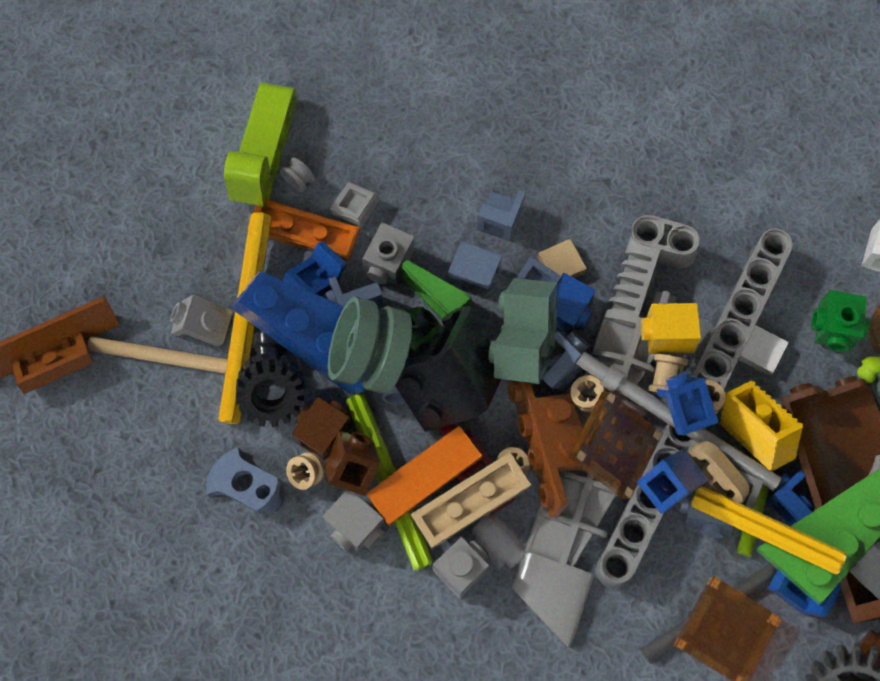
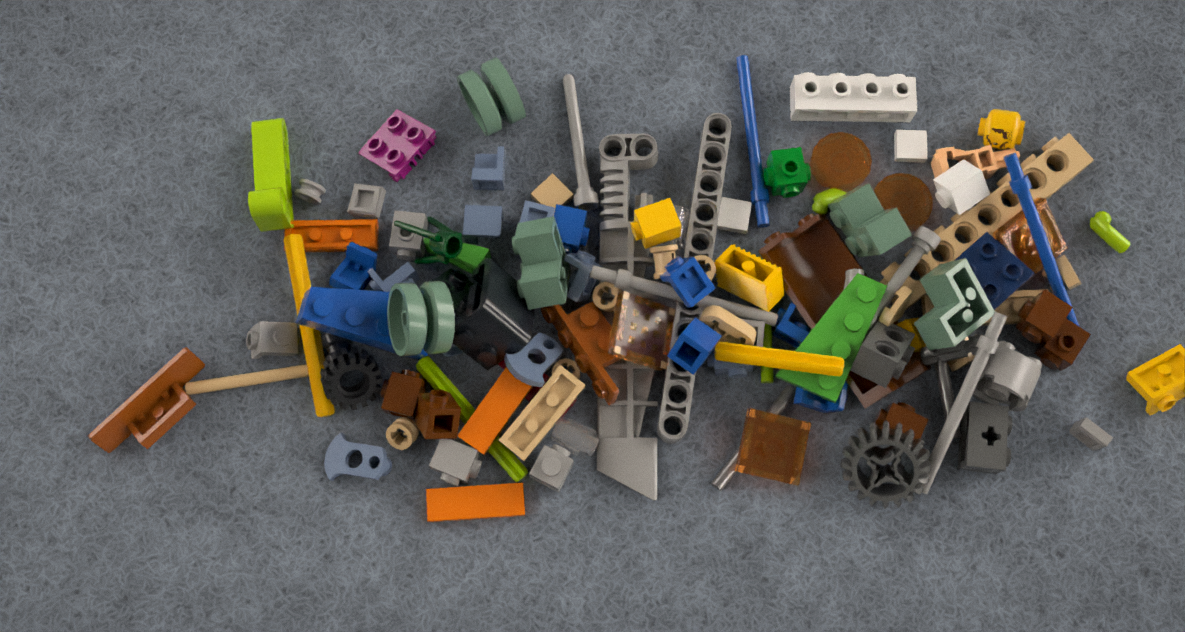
camera: 20 degrees left, 5 degrees up
none -> magenta hinge [358,109,437,182]
none -> dark green plant [394,217,463,265]
none -> orange tile [426,482,525,522]
none -> sand green wheel [456,57,526,136]
none -> sand blue piece [504,333,564,387]
none -> light grey piece [563,74,599,211]
none -> blue bar [736,55,770,228]

